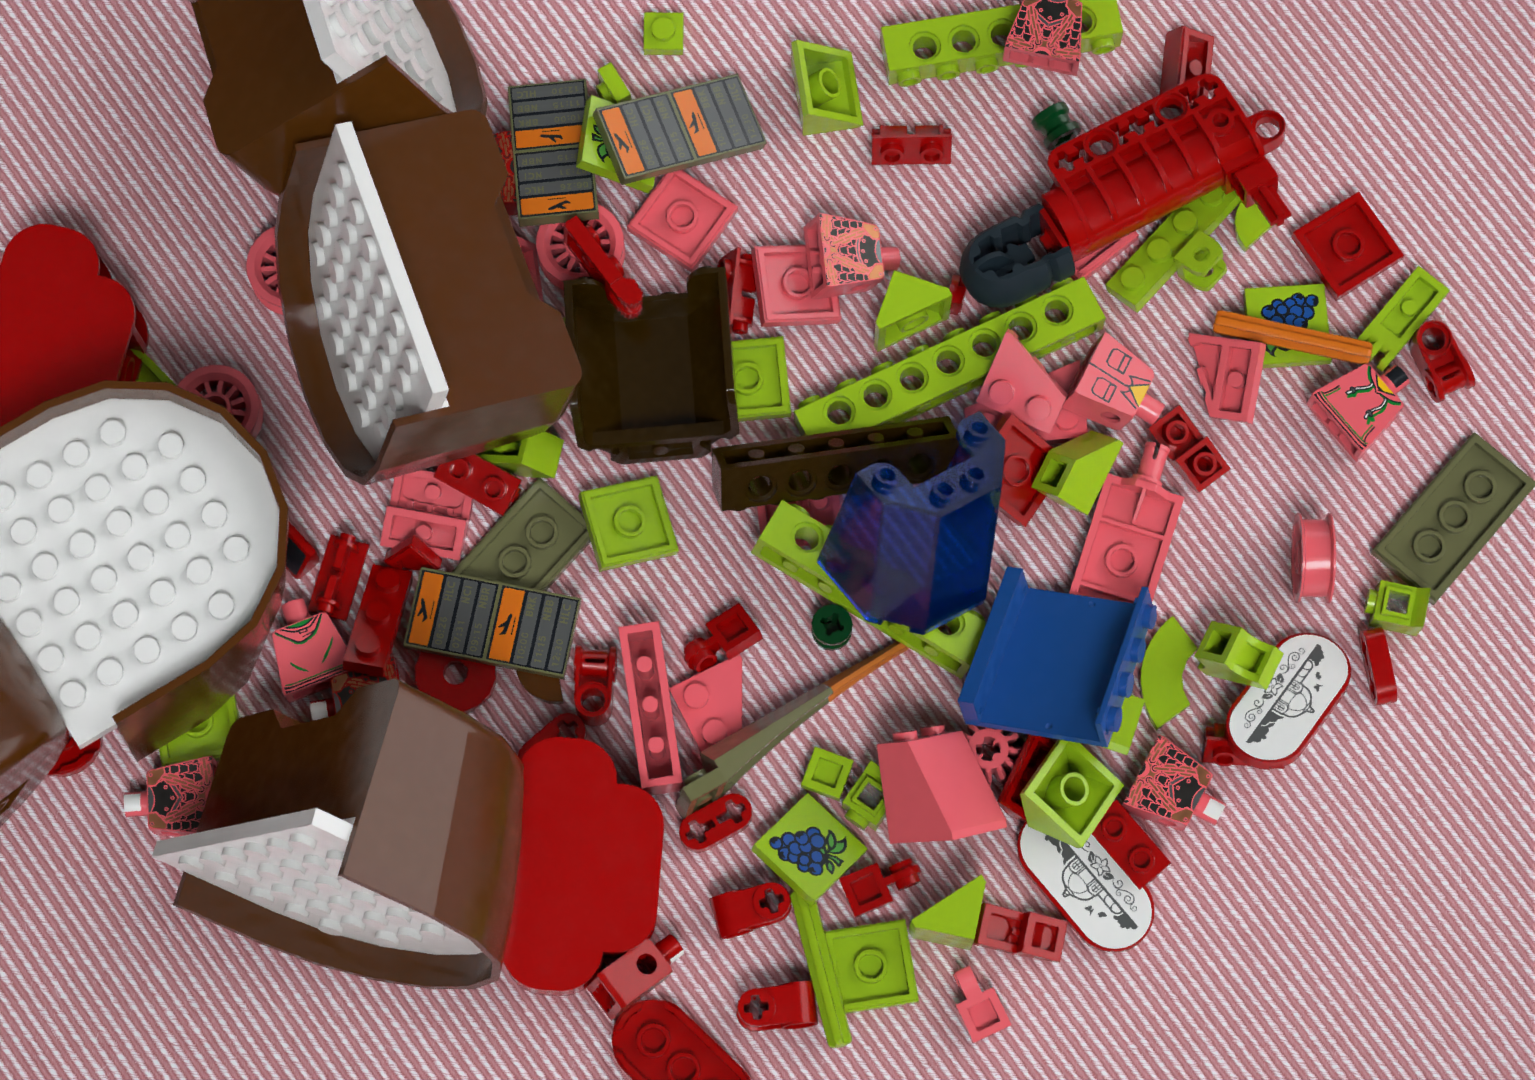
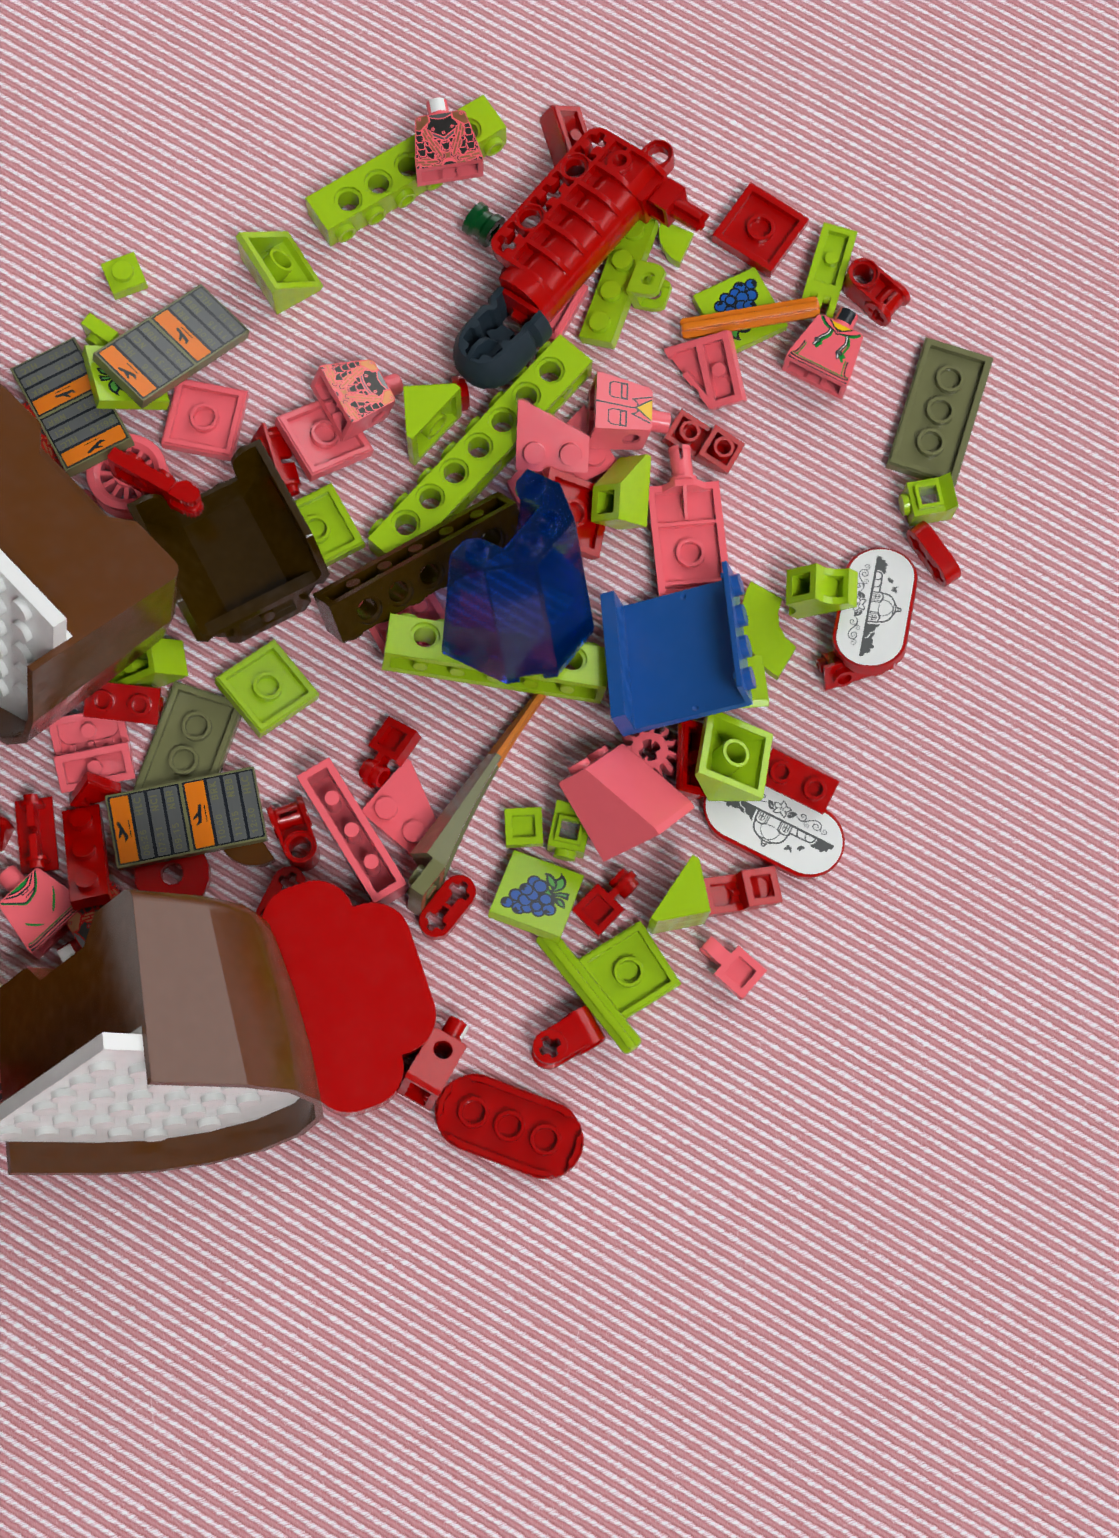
camera: 30 degrees left, 0 degrees up
red piece [709,882,792,940] -> none
dark green wheel [812,604,853,651] -> none
red hinge [871,124,952,165] -> none
torso [1122,735,1226,831] -> none
coral wheel [1291,513,1336,603] -> none

